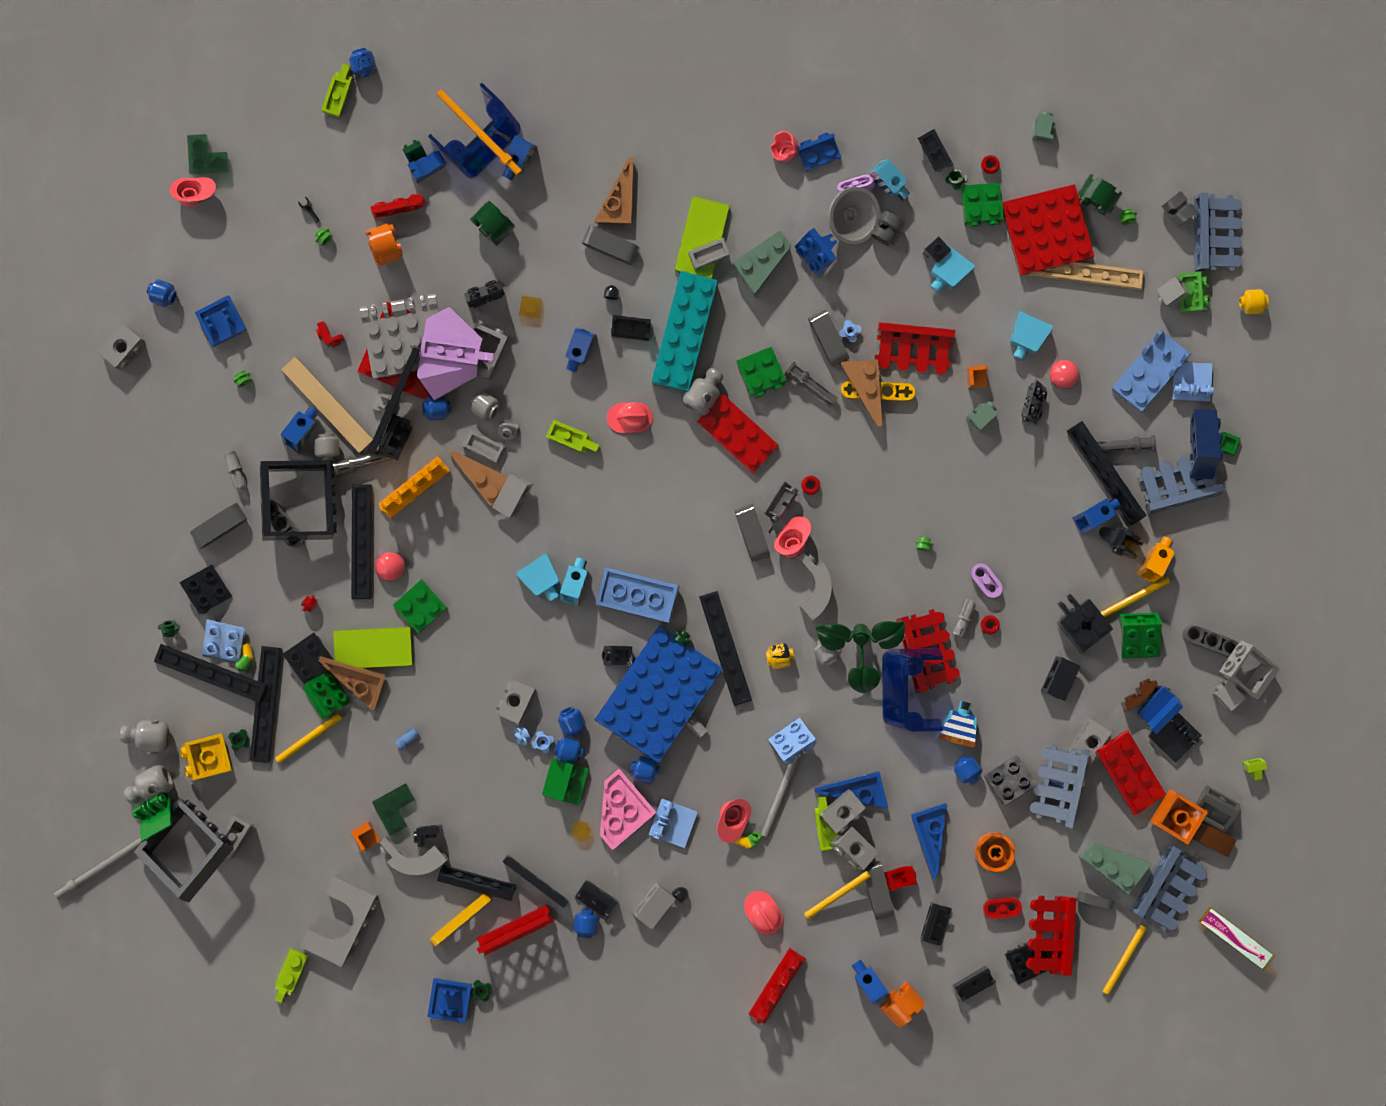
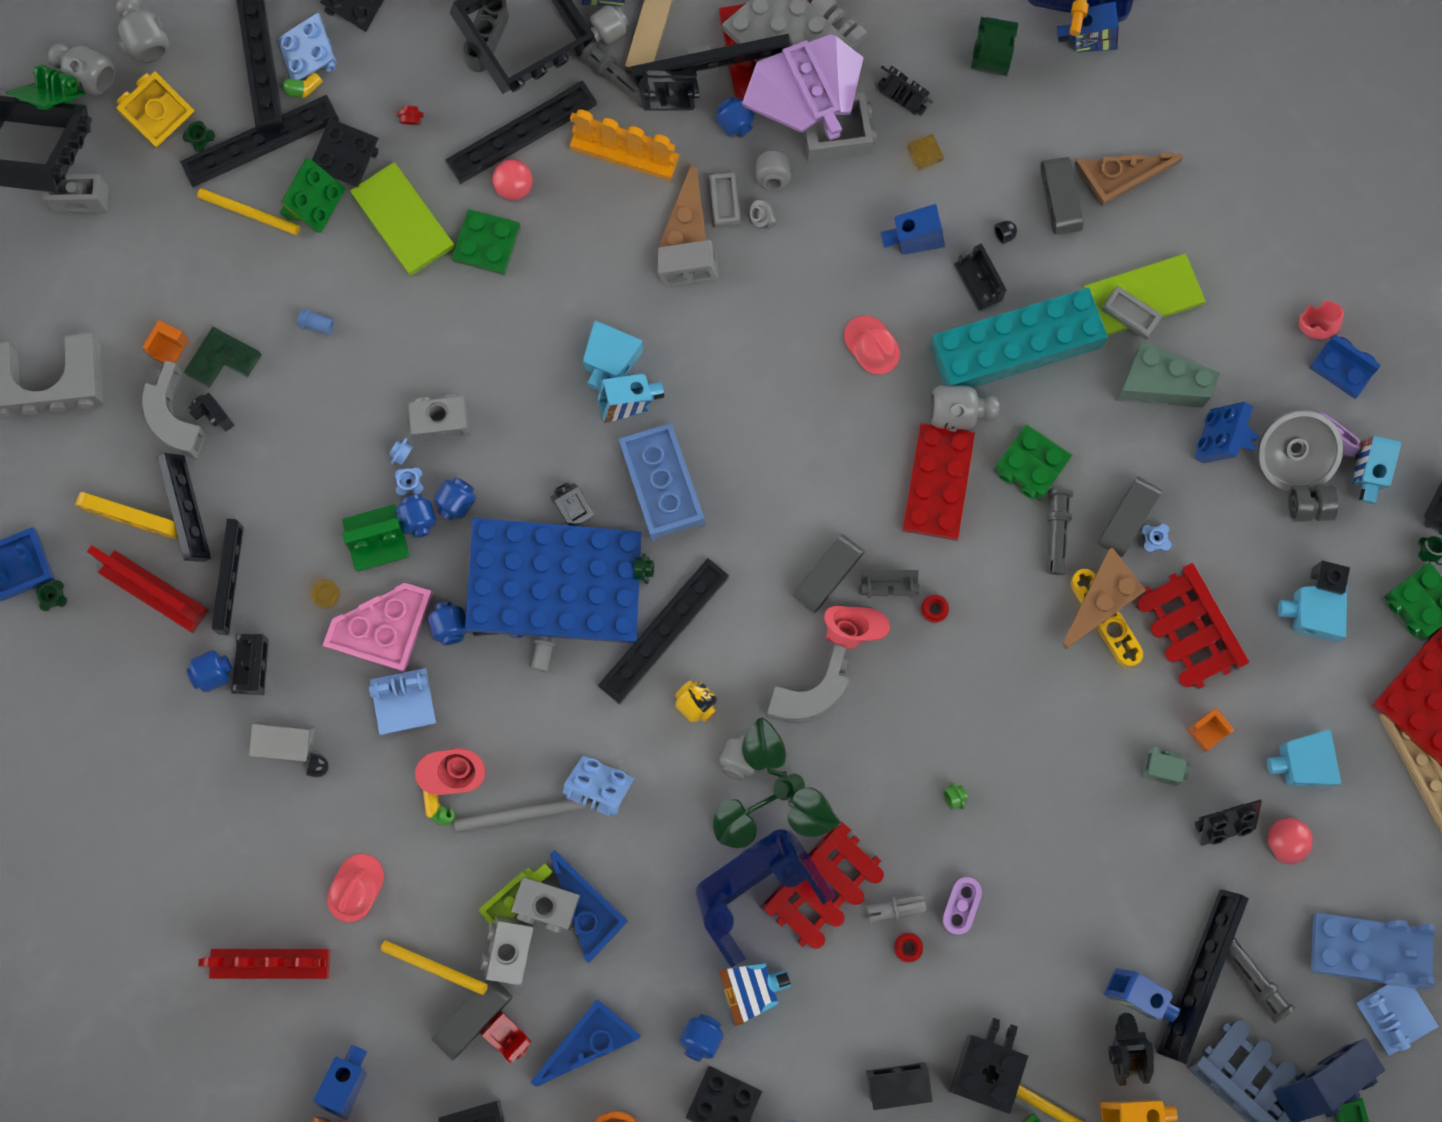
camera: 65 degrees right, 10 degrees down
medium nougat wing [319,656,385,711] -> none
lime hinge [546,420,600,453] -> none

